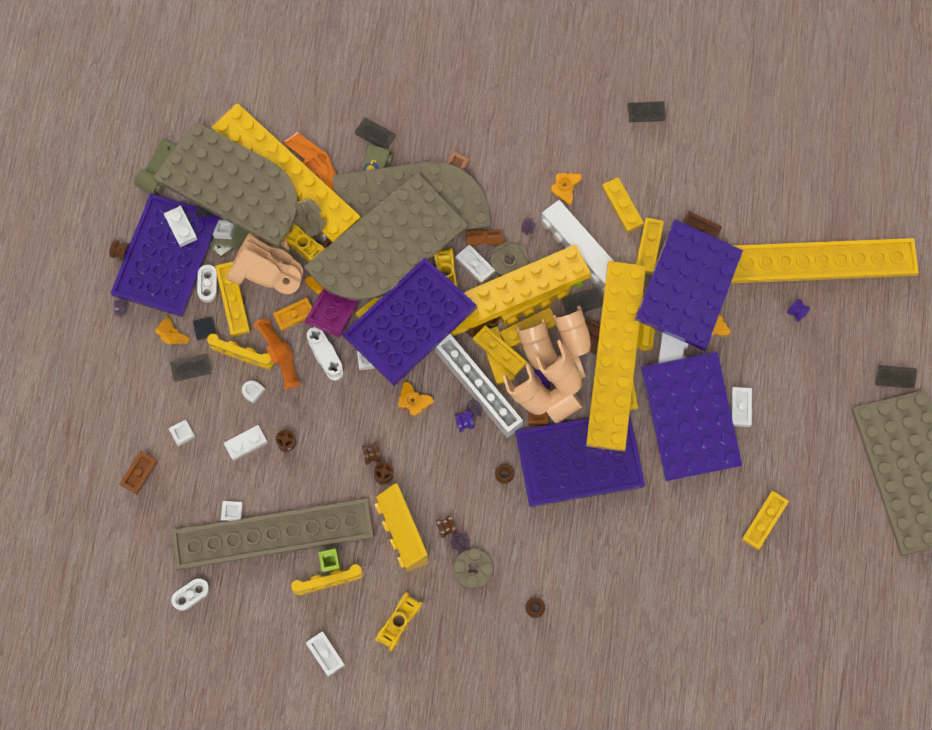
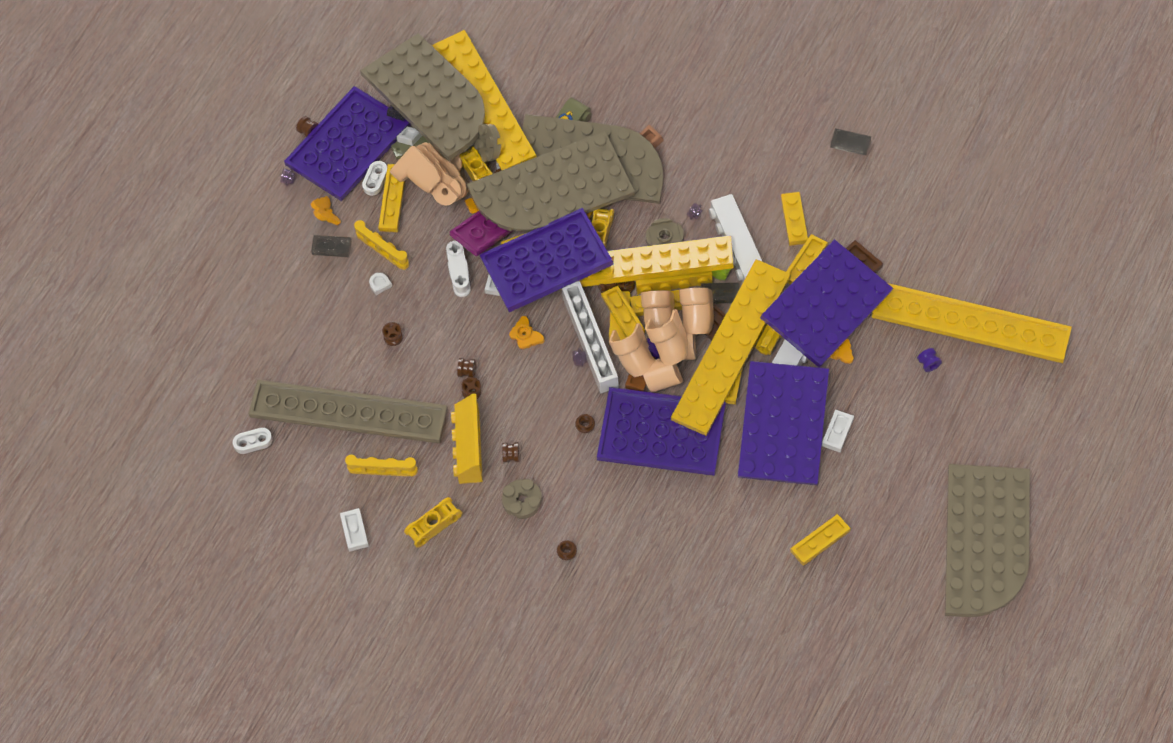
camera: 25 degrees right, 10 degrees down
dark orange plate [119,451,158,495] -> none
olive door [134,139,176,195] -> none
white plate [164,206,197,247] -> none
white tile [169,420,195,446] -> none
black tile [193,317,215,340] -> none
white tile [221,501,243,522] -> none
white plate [224,425,268,461] -> none
orange plate [253,319,301,390] -> none
light orange plate [273,298,312,332] -> none
orange plate [283,132,337,192] -> none
lime leg [318,548,340,572] -> none
clear smoke plate [355,117,396,149] -> none
clear purple plate [450,533,470,552] -> none
dark purple wheel [454,410,474,432] -> none
white plate [456,244,495,285] -> none
dark orange plate [466,229,504,246] -> none
light orange animal [551,173,582,205] -> none
clear smoke plate [875,365,917,389] -> none

